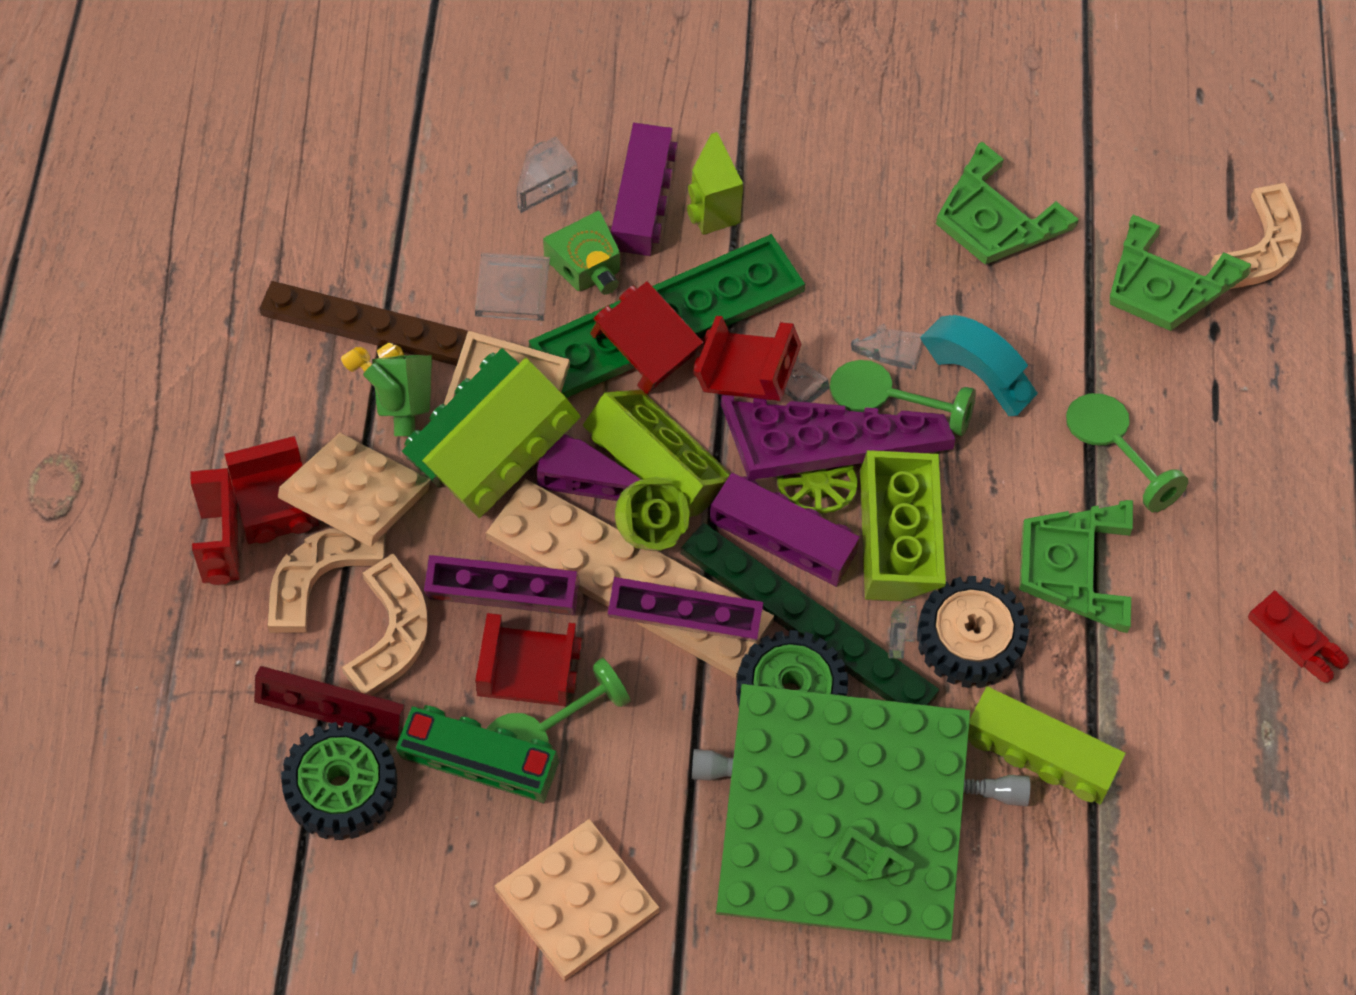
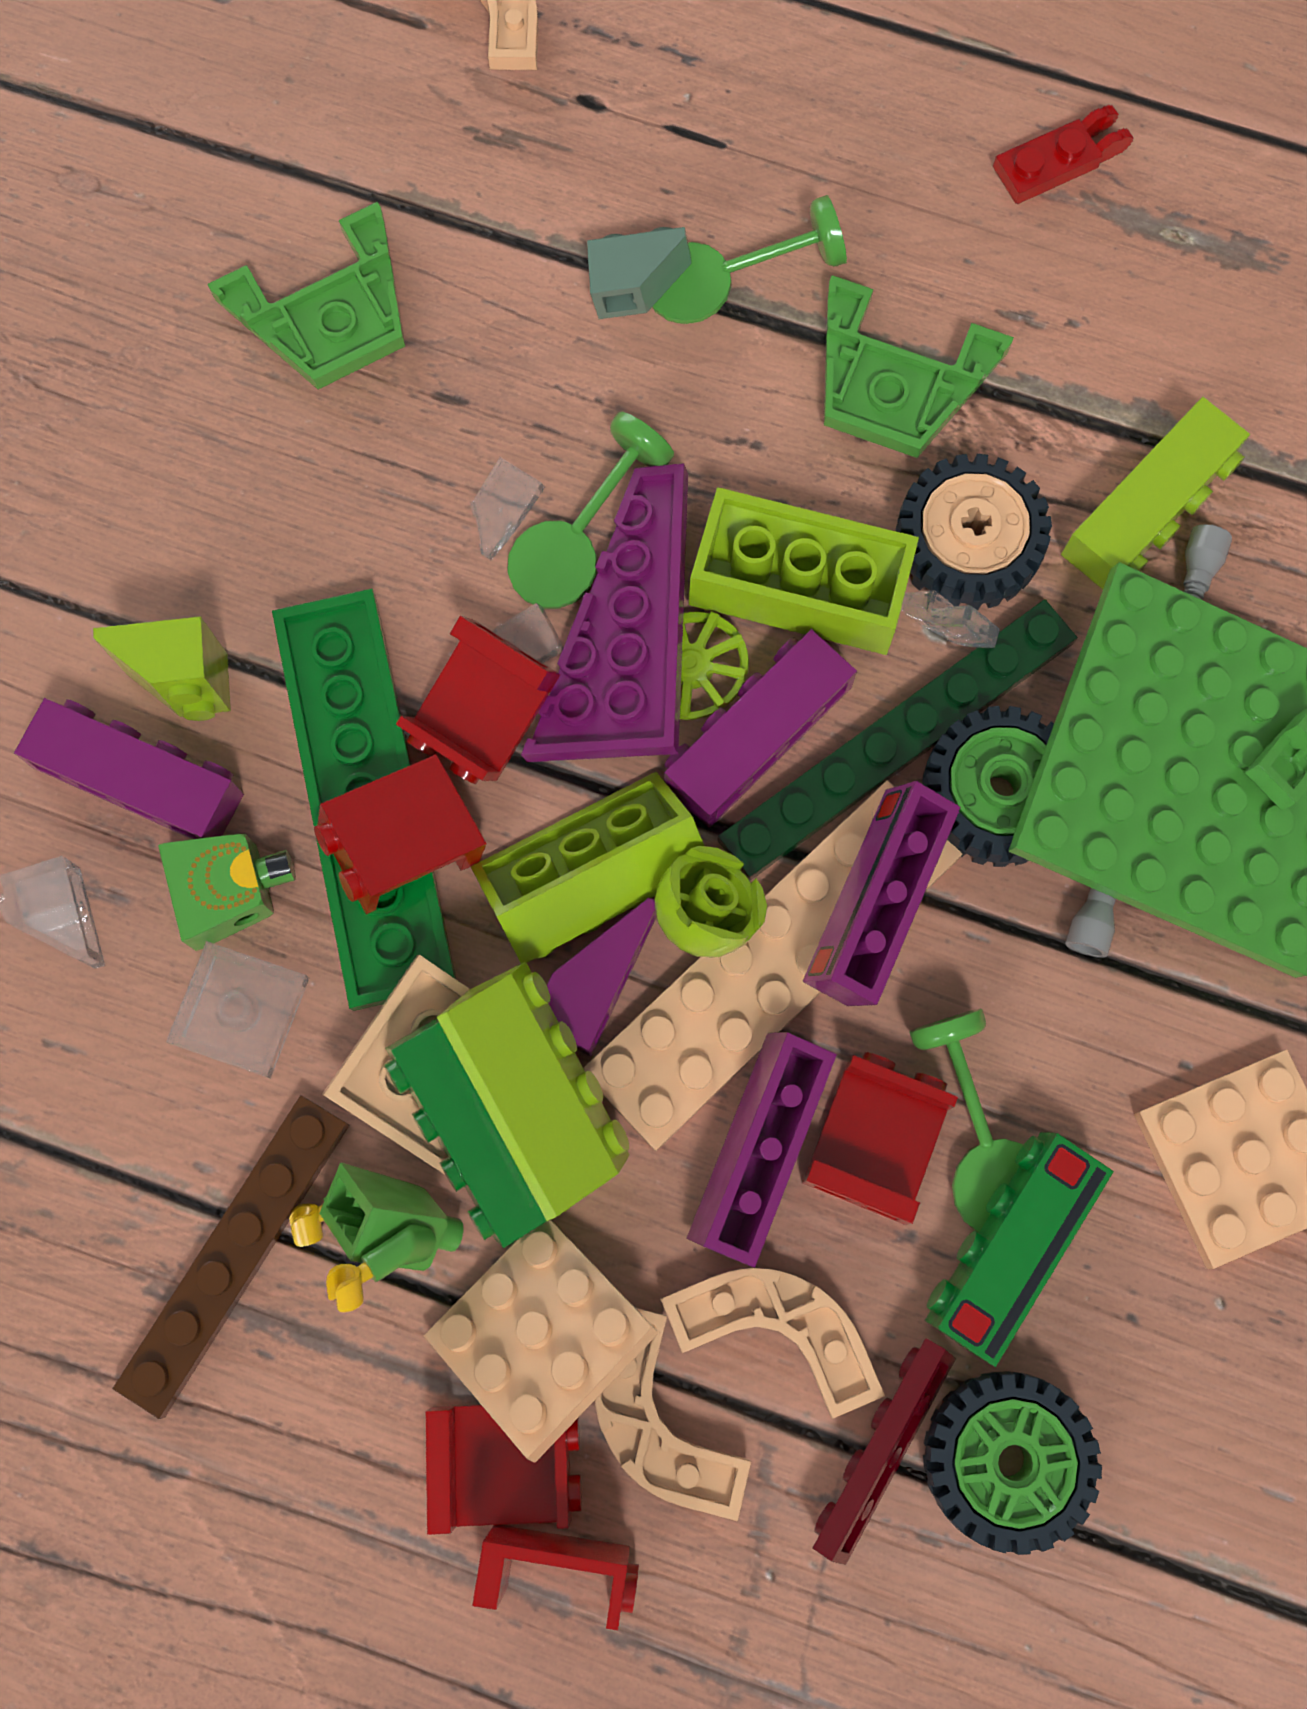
camera: 70 degrees left, 15 degrees up
teal arch [920,315,1038,416] -> none
bright green wing [1110,214,1251,331] -> none
none -> sand green slope [587,227,692,319]

